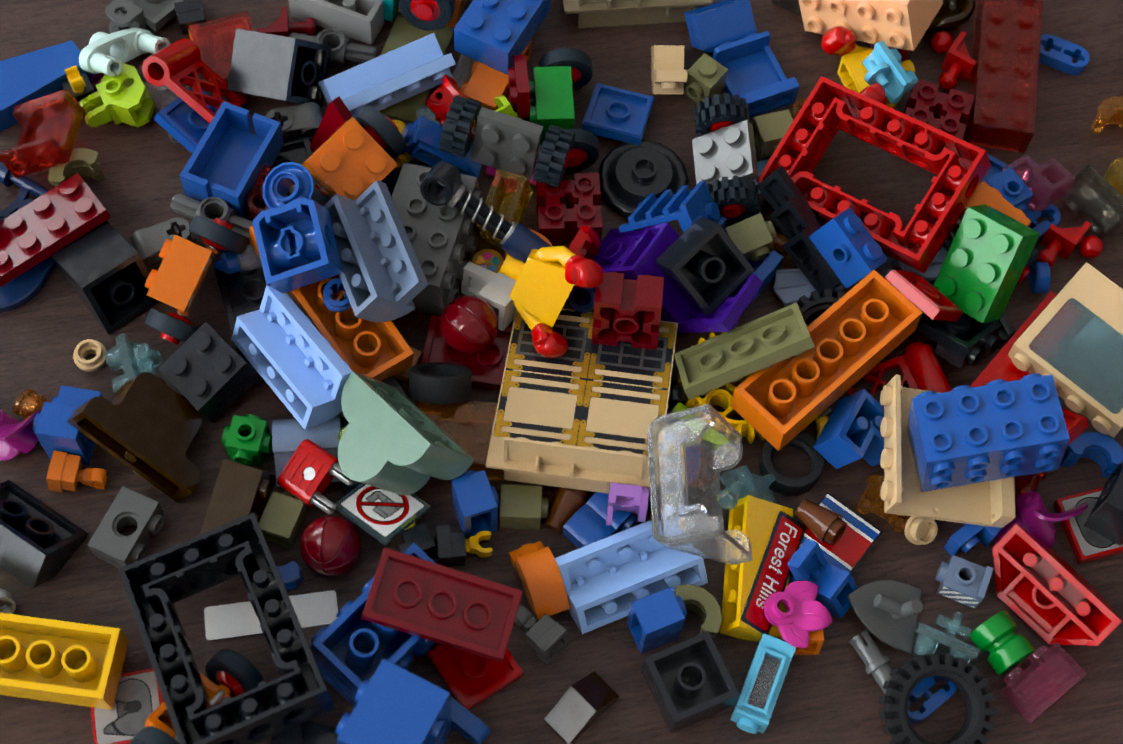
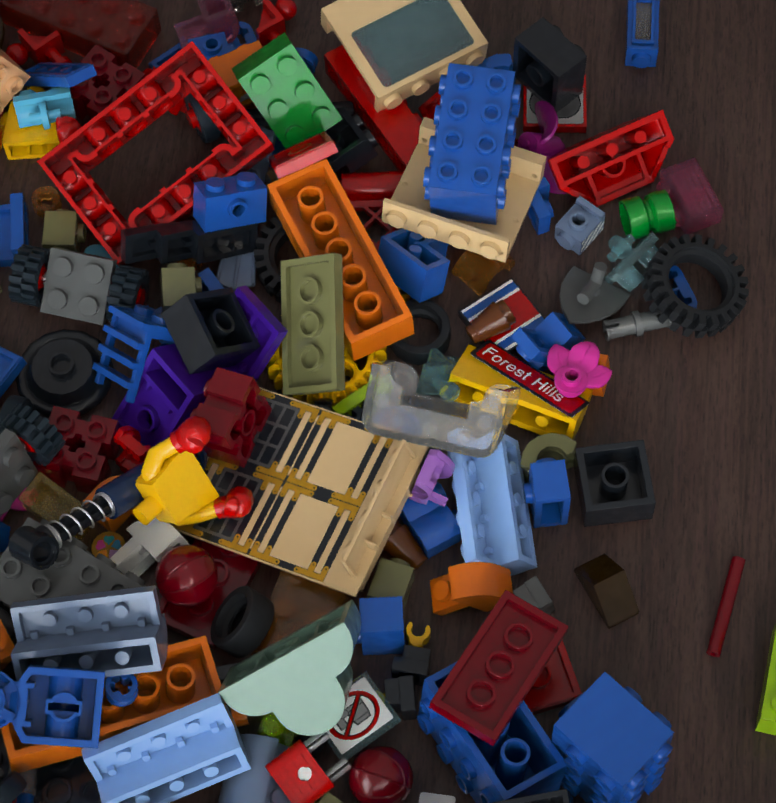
camera: 65 degrees left, 0 degrees up
medium azure window [730,633,796,734] -> none
tan plate [905,517,938,545] -> none
none -> blue tile [24,62,97,88]

